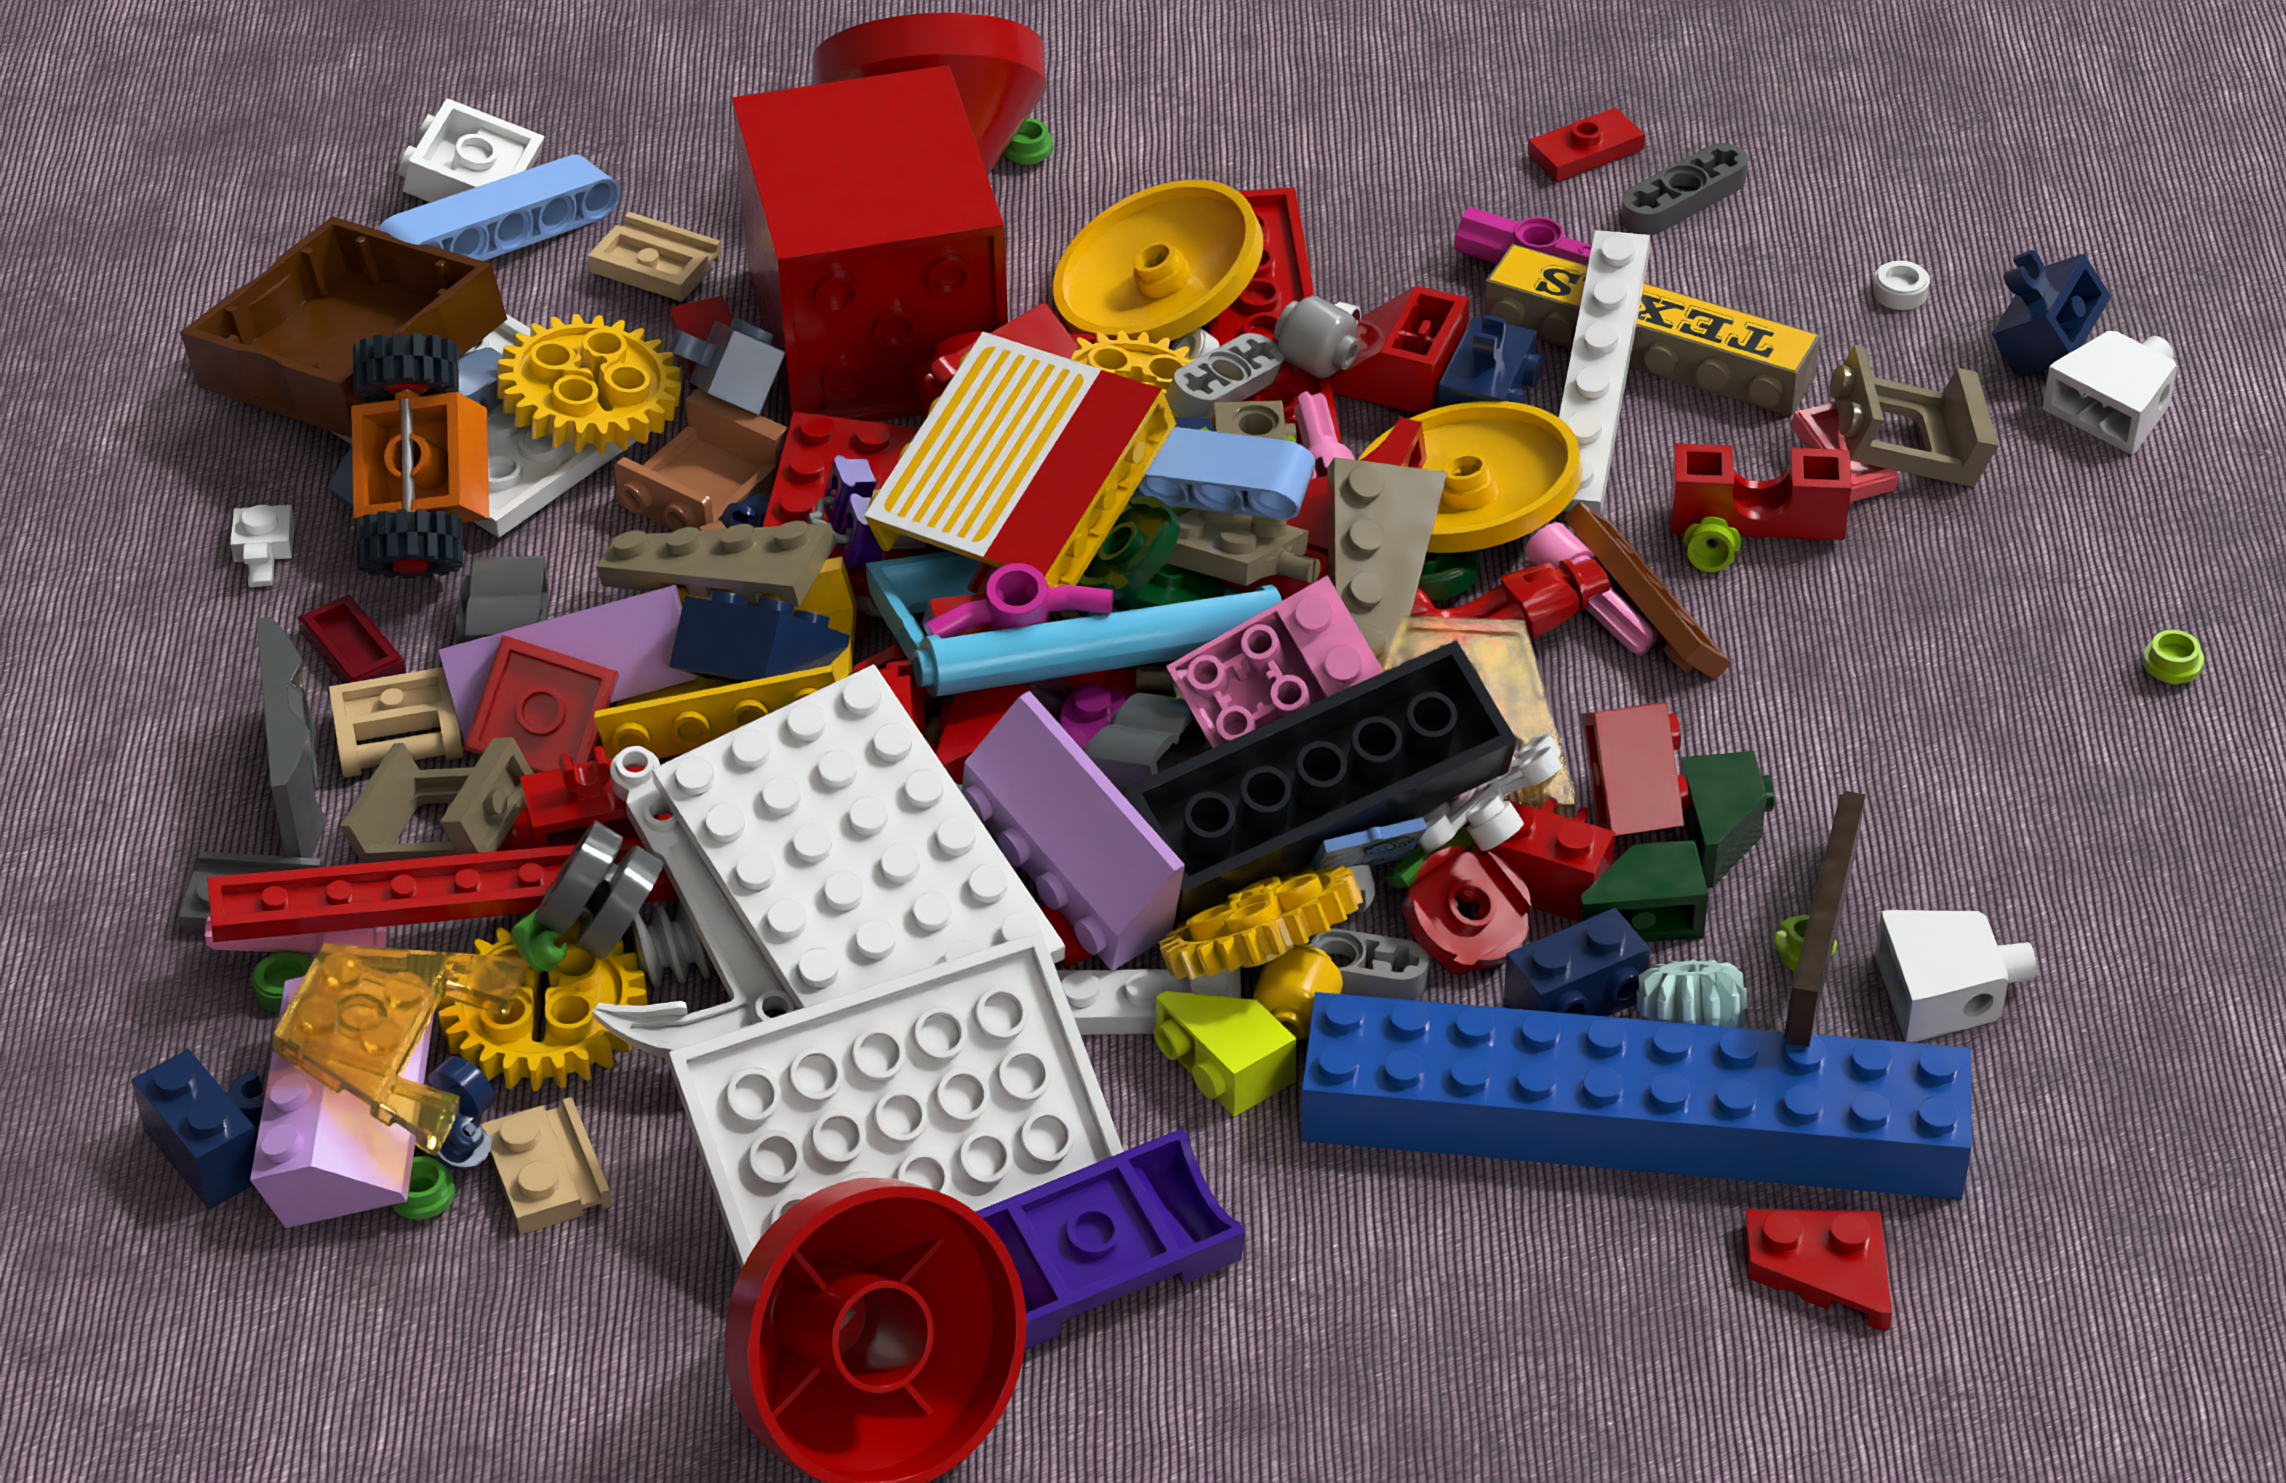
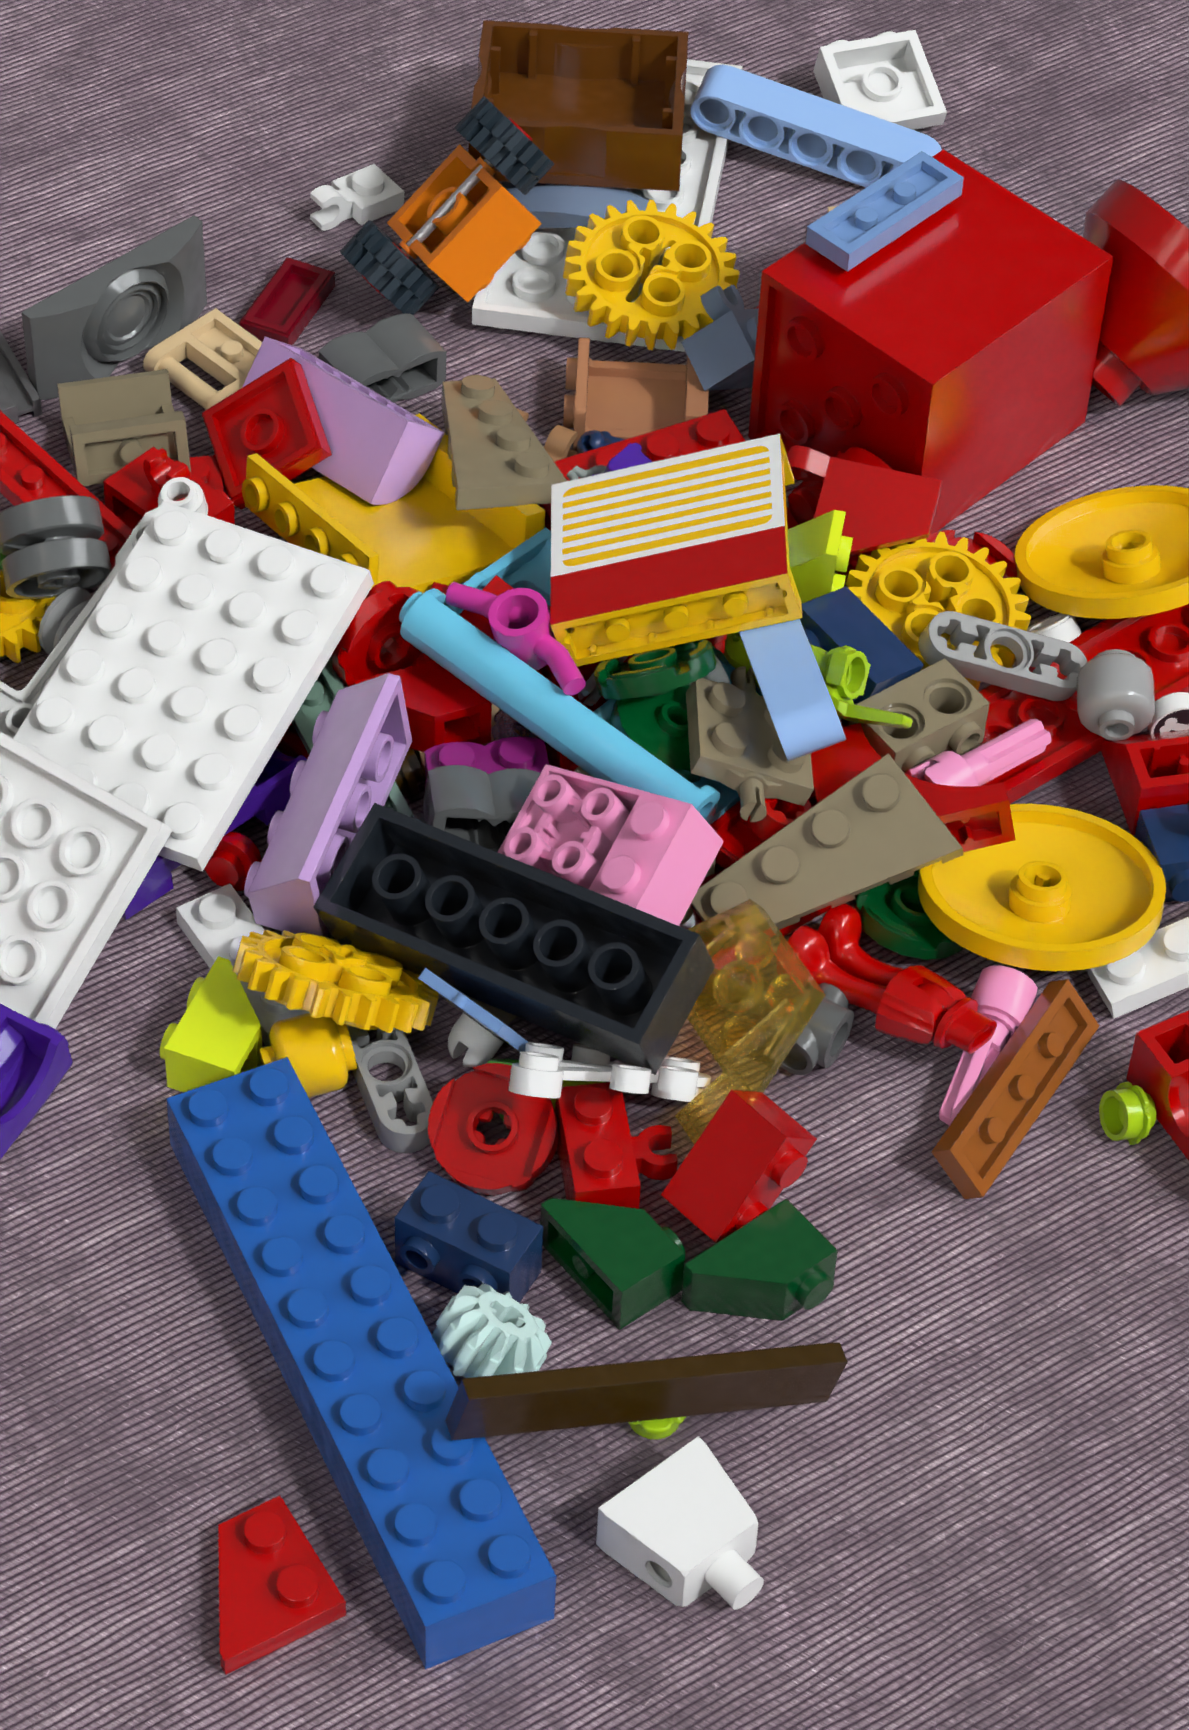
camera: 55 degrees right, 5 degrees up
dark blue slope [669,590,850,684] -> none
none -> medium blue plate [806,151,964,272]

